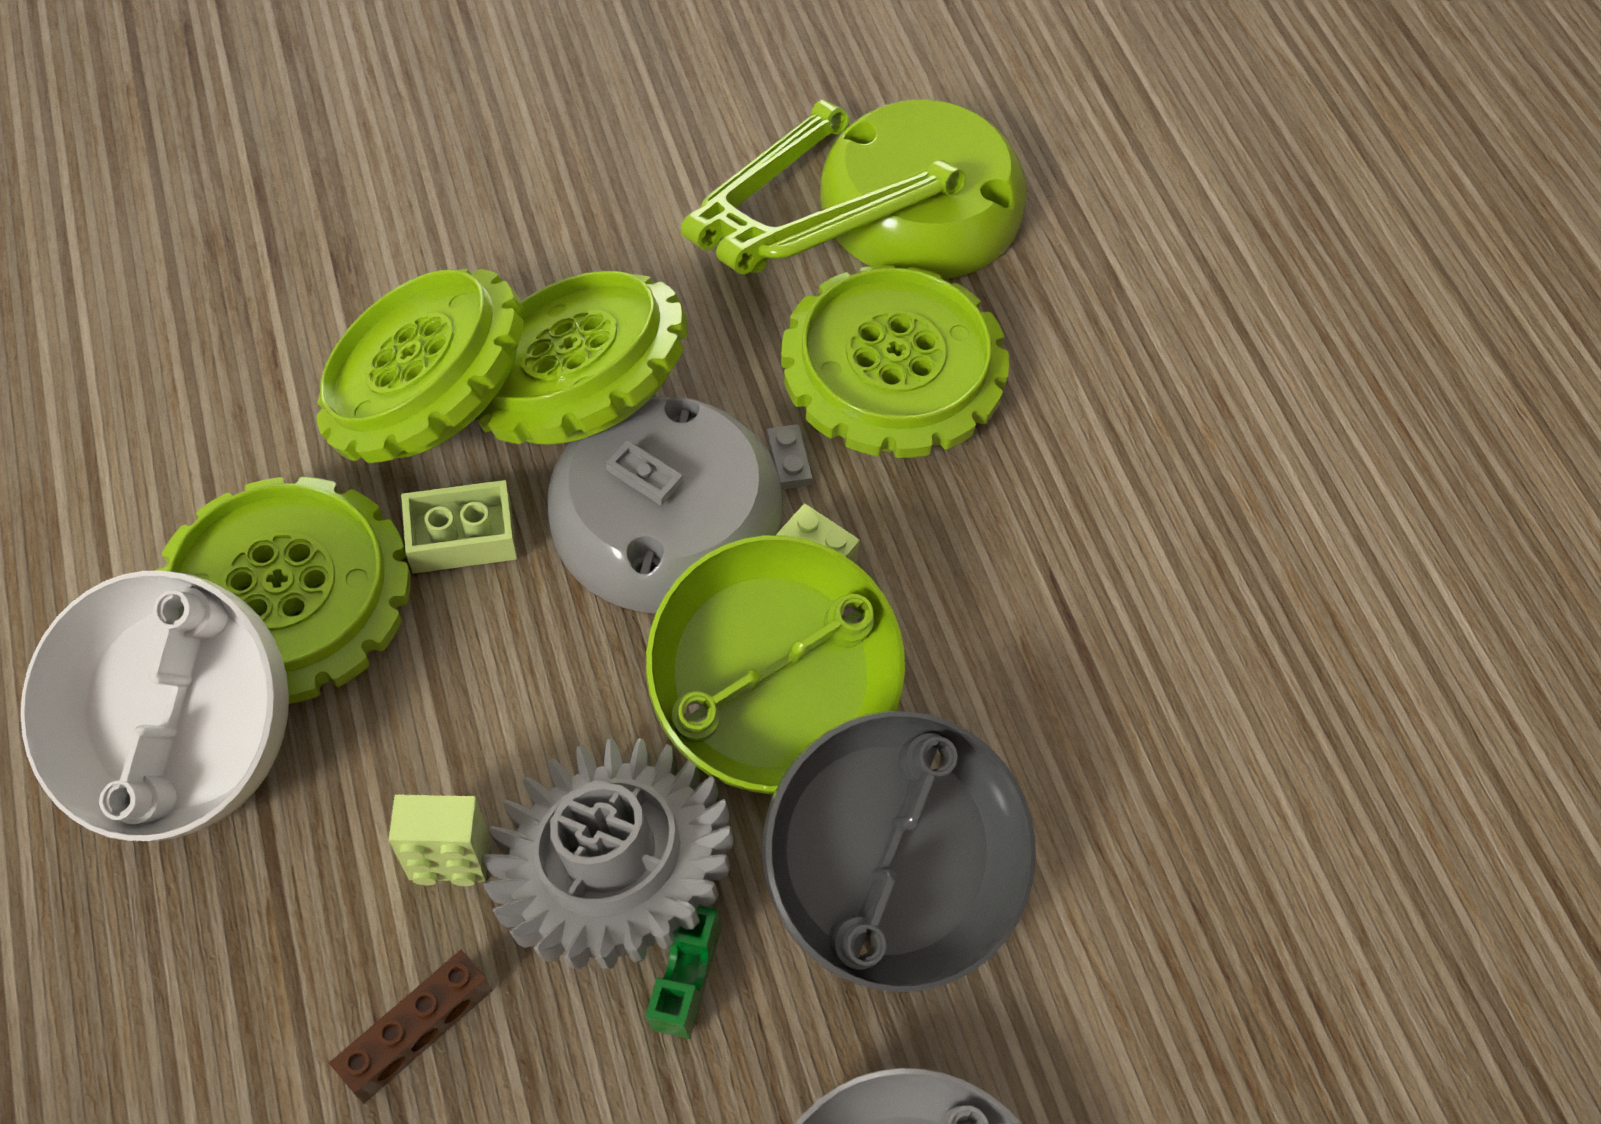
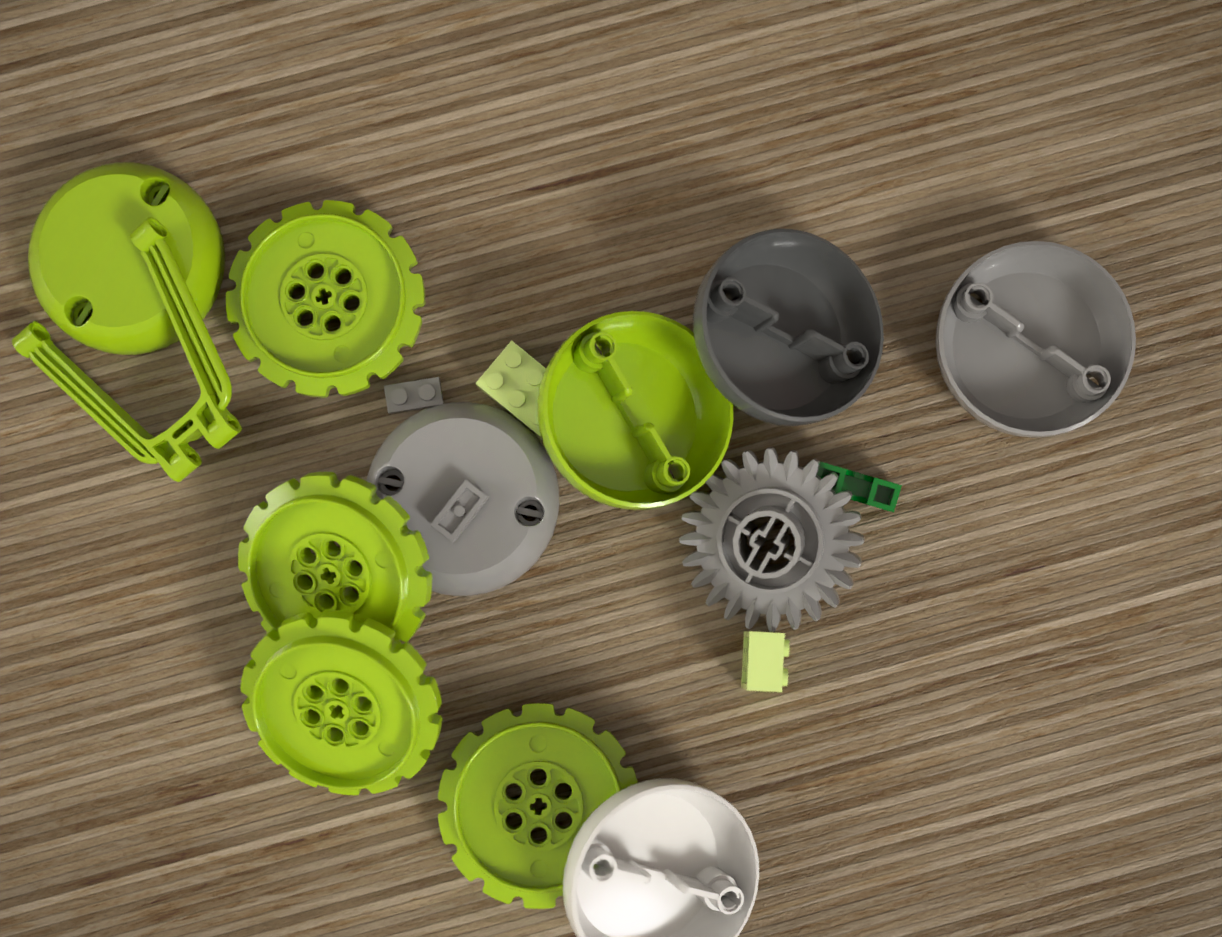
camera: 80 degrees left, 25 degrees up
reddish brown brick [329,950,492,1104] -> none
yellowish green brick [401,480,517,574] -> none

